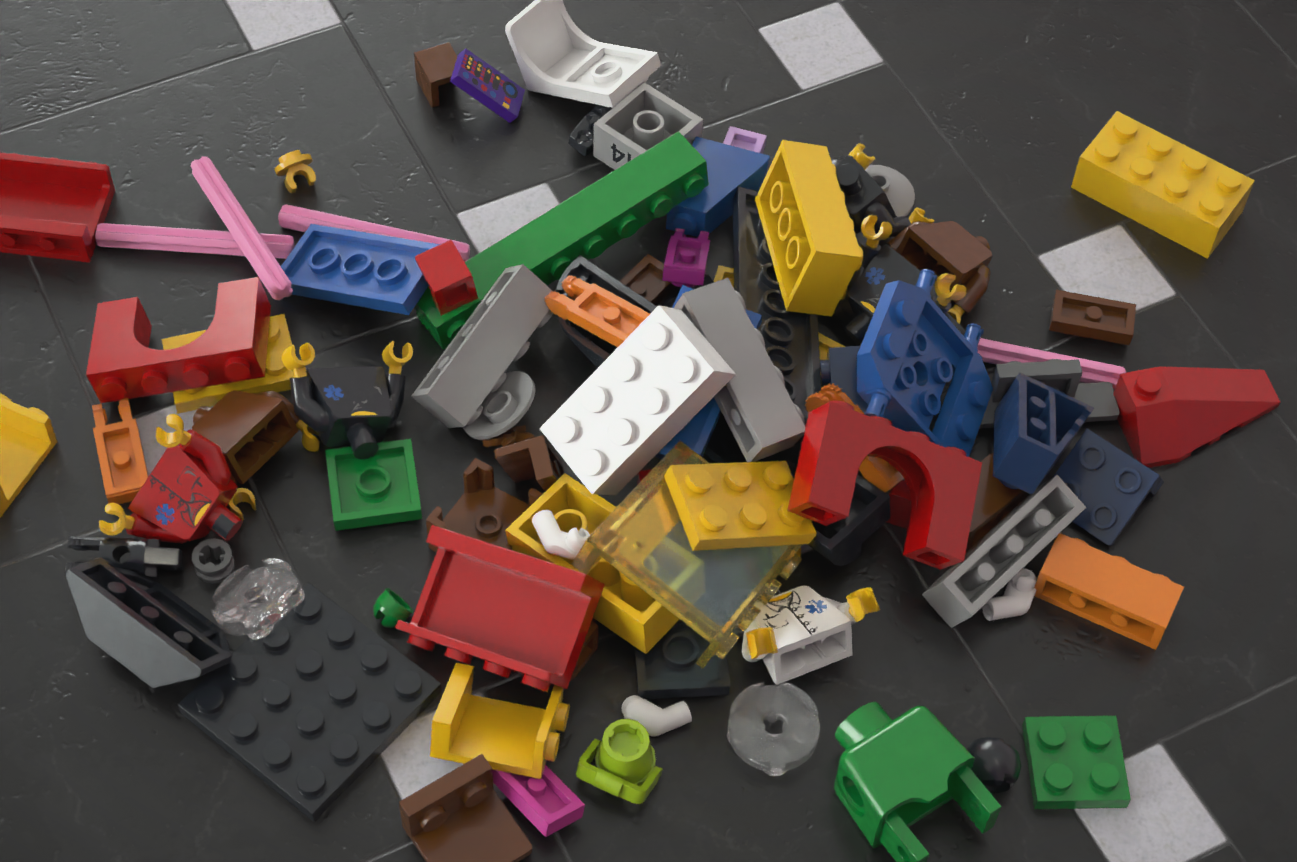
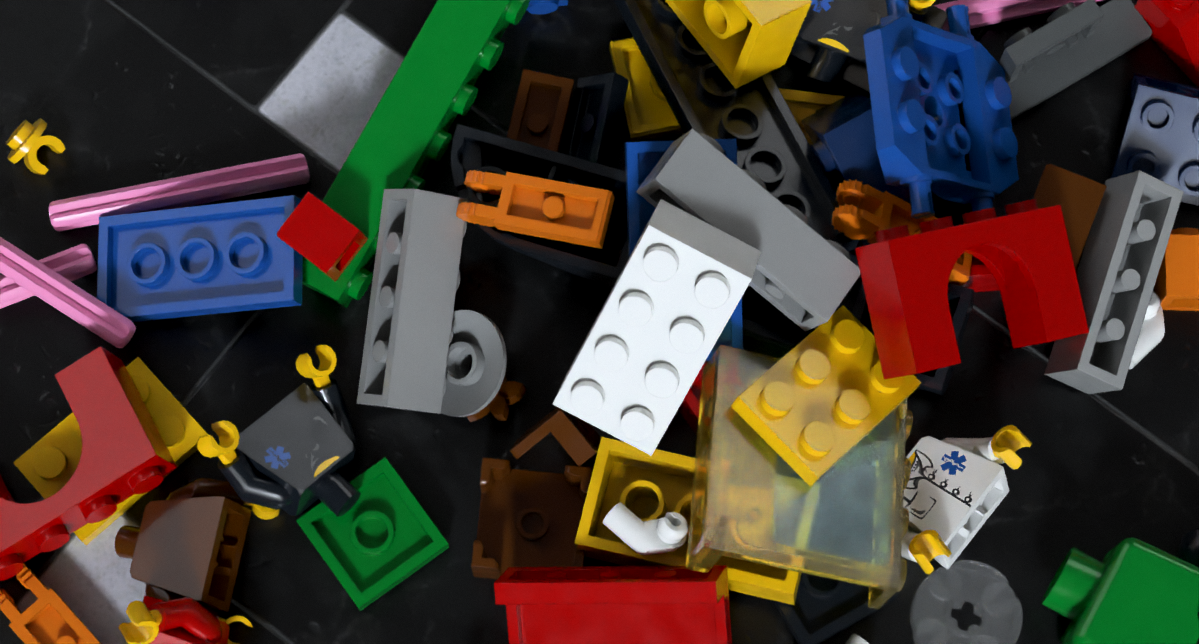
camera: 25 degrees left, 20 degrees up
magenta hinge [662,228,710,288] -> none
dark blue wedge [993,372,1094,494] -> none

